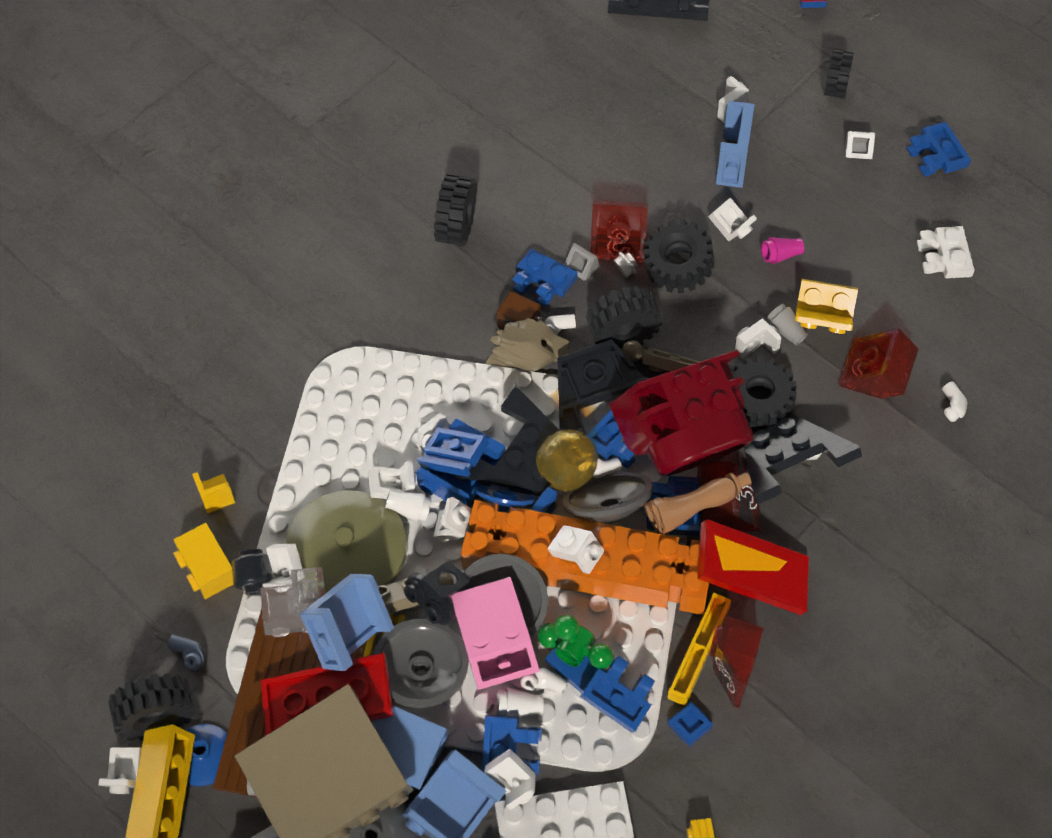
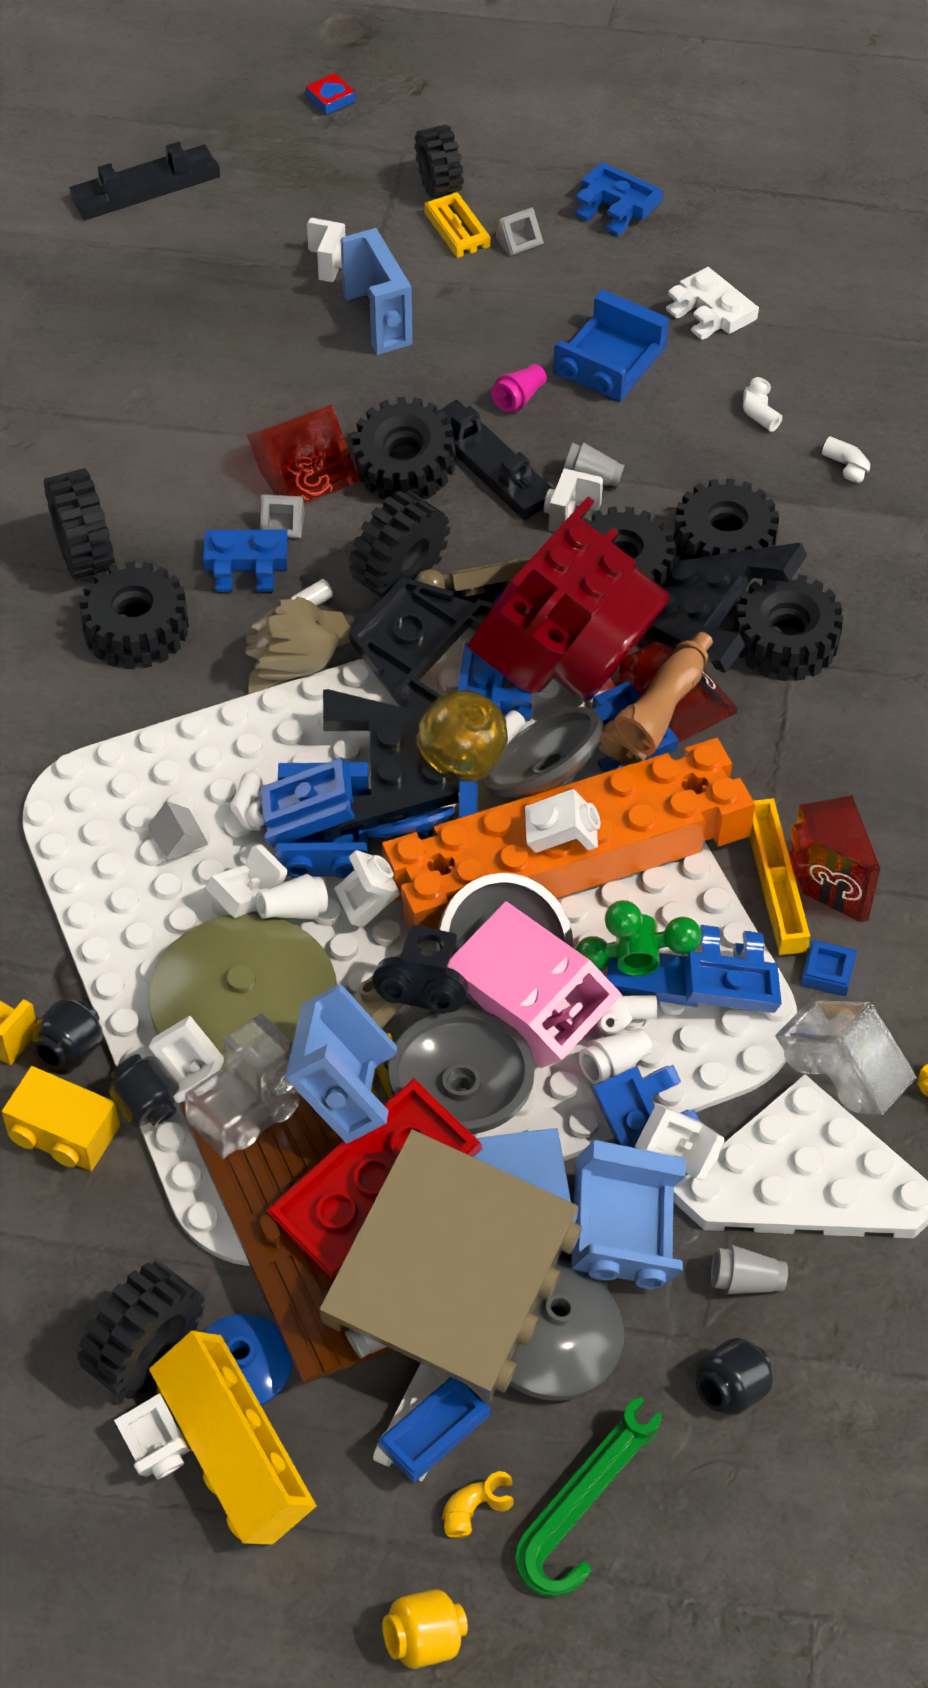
camera: 35 degrees left, 5 degrees down
sand blue arm [167,634,205,671] -> none
reddish brown brick [497,291,542,330] -> none
white plate [613,252,638,278] -> none
red tile [697,519,809,615] -> none
white bracket [708,198,757,241] -> none
yellow bracket [795,279,858,334] -> none
clear red slope [838,329,919,399] -> none
none -> black head [32,999,103,1070]
none -> black tyre [79,562,189,669]
none -> light grey slope [148,801,208,862]
none -> yellow tile [424,192,491,258]
none -> black hinge [438,399,553,520]
none -> blue panel [553,289,669,402]
none -> black tyre [673,478,779,560]
none -> black tyre [734,574,844,681]
none -> white arm [743,377,782,432]
none -> clear brick [775,1000,917,1115]

